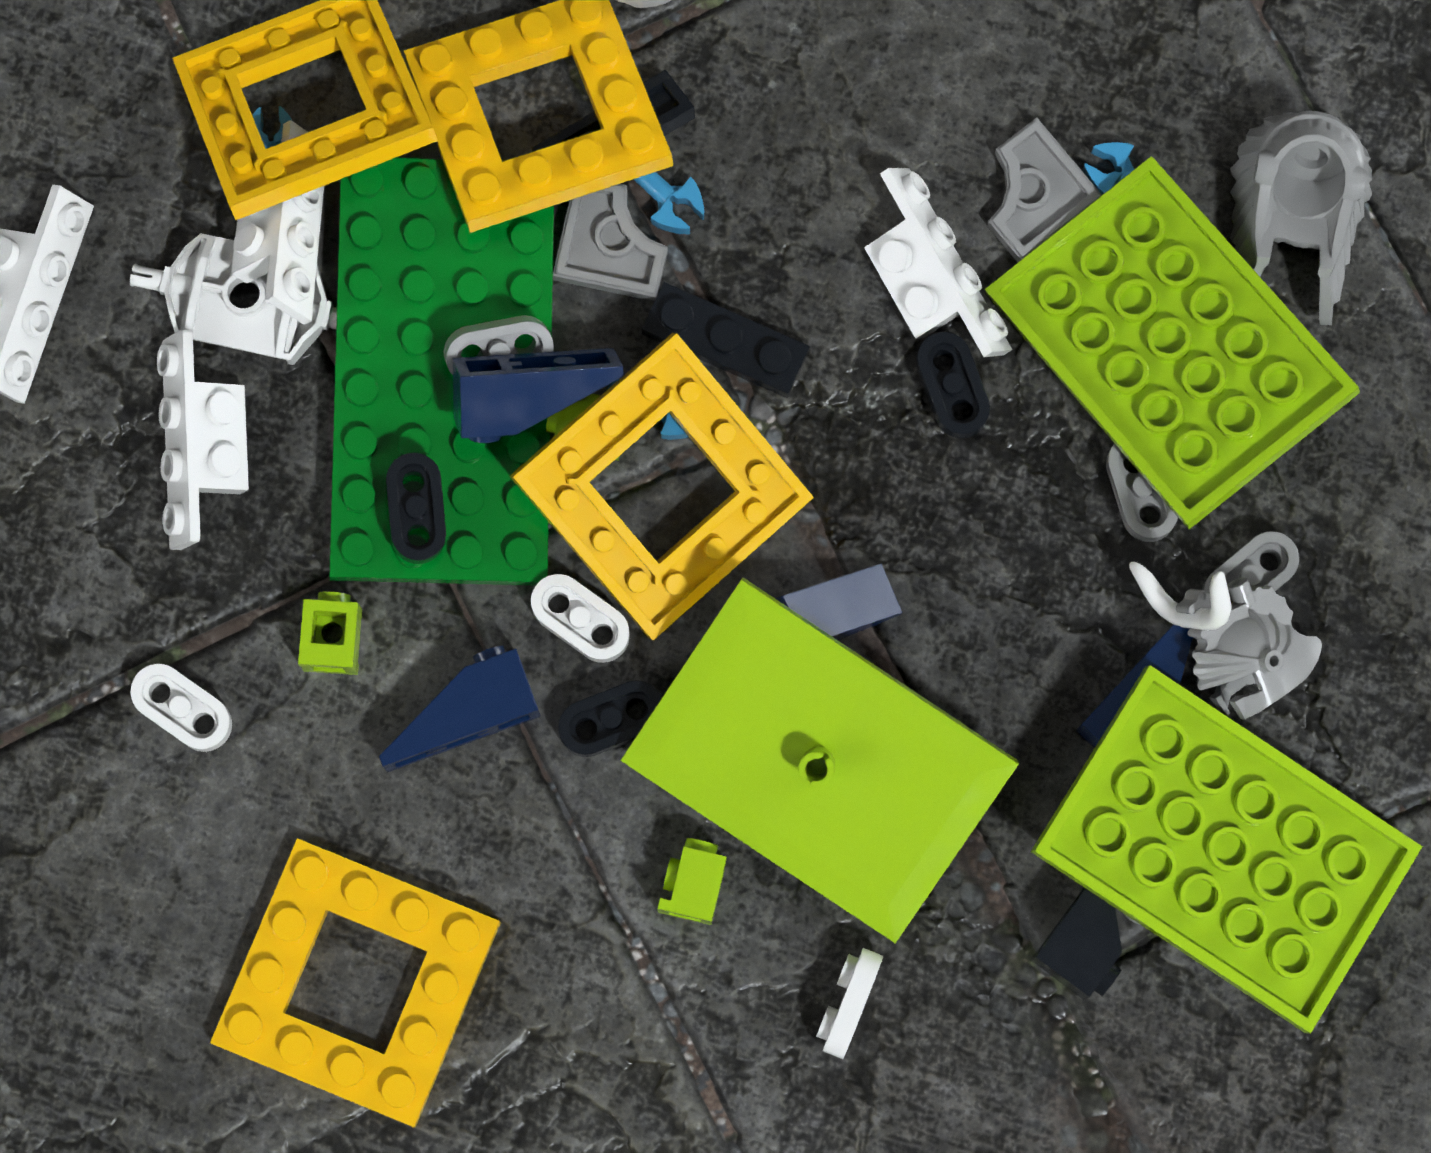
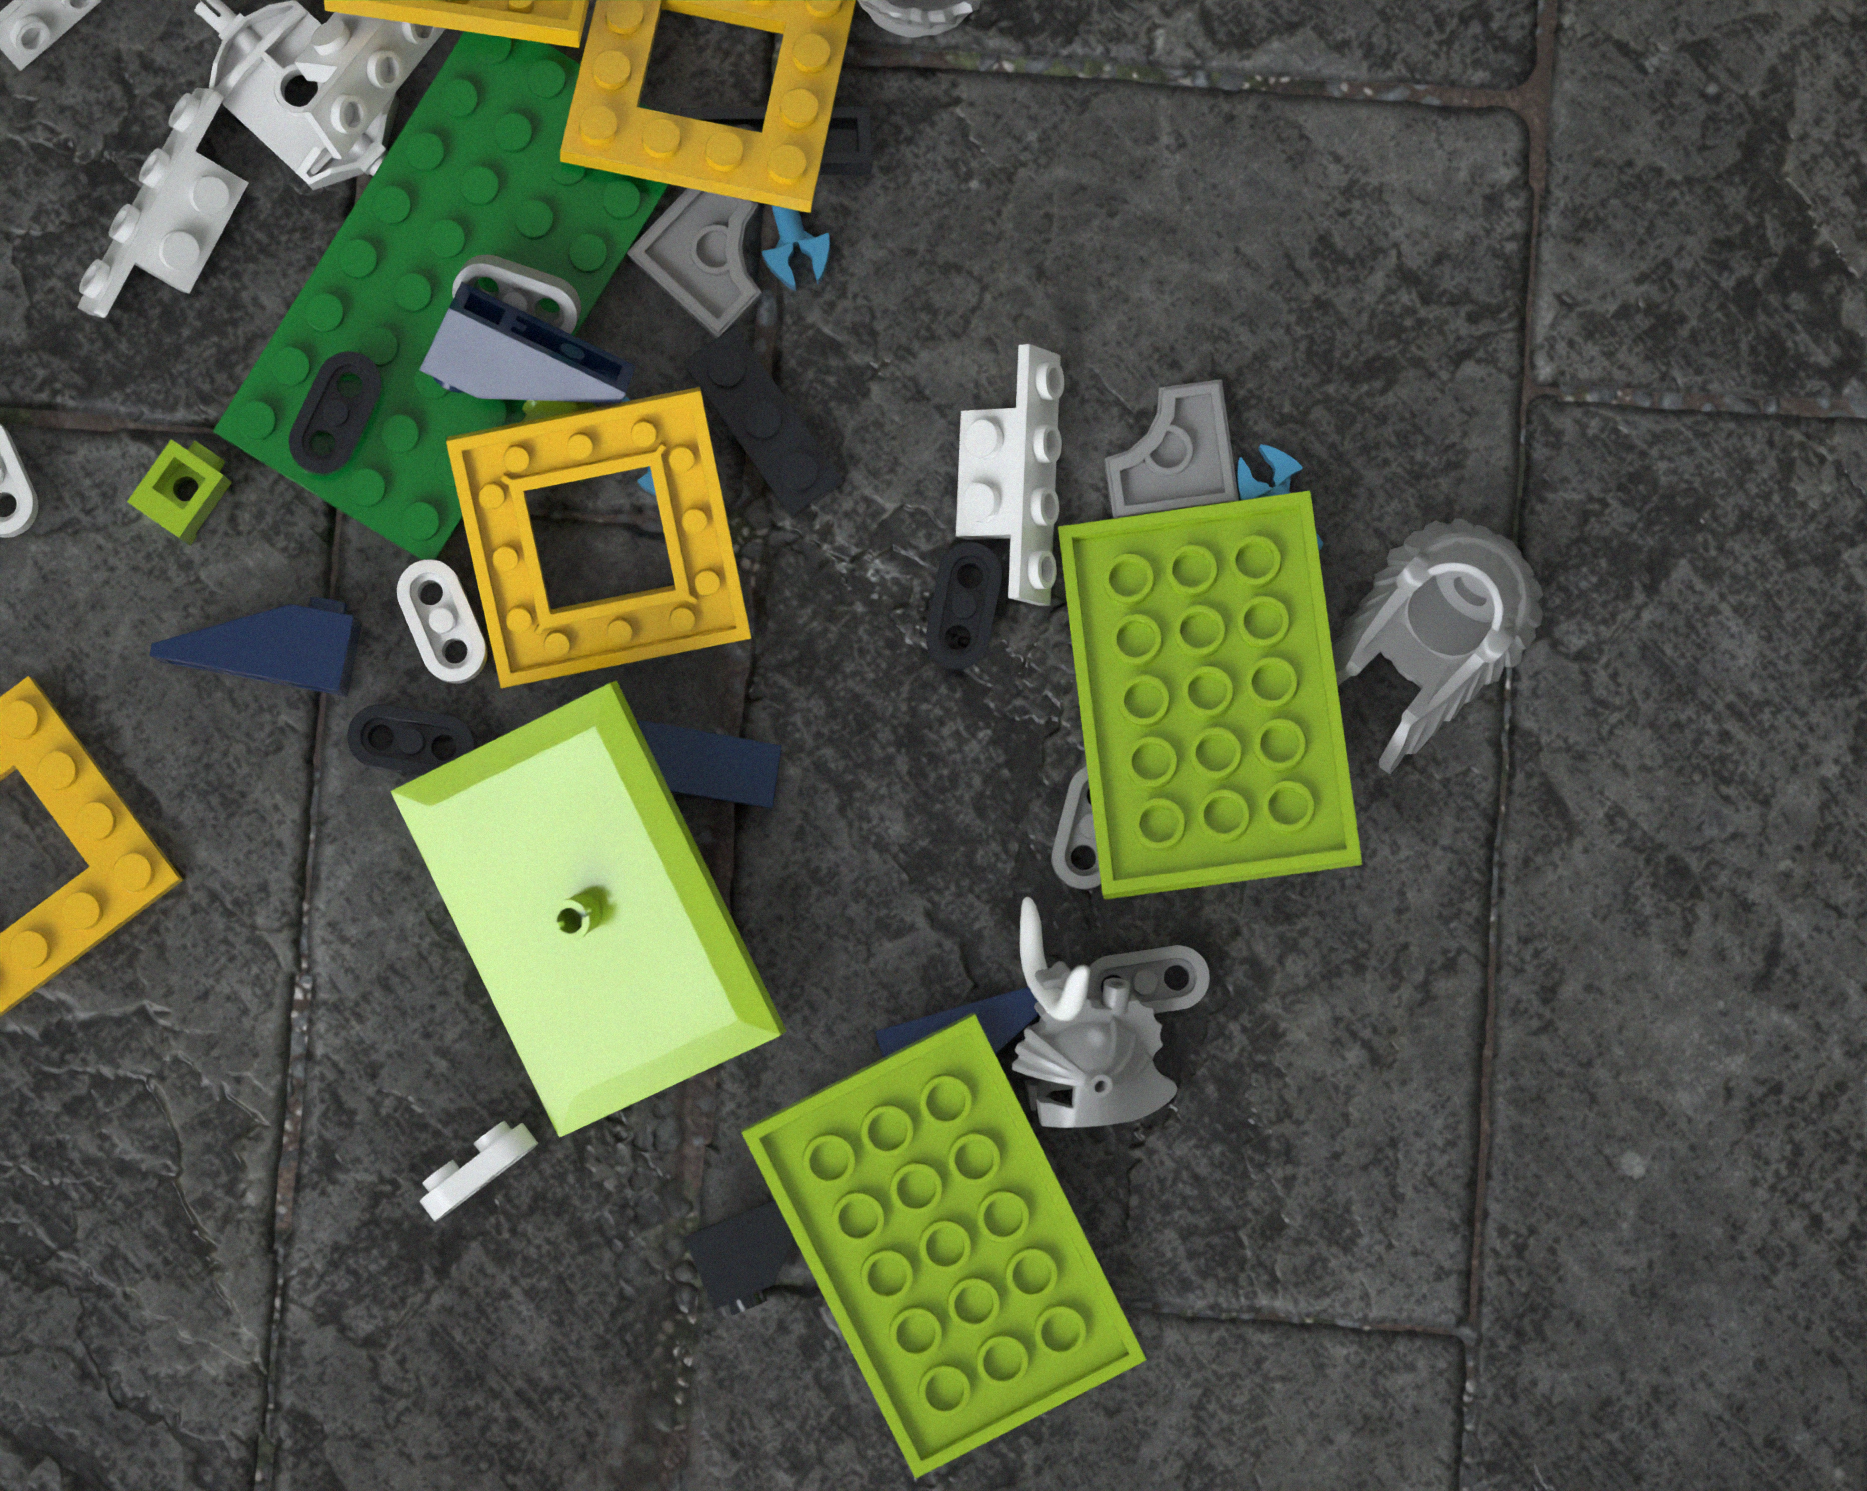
camera: 30 degrees right, 5 degrees up
lime brick [657,838,727,925] -> none

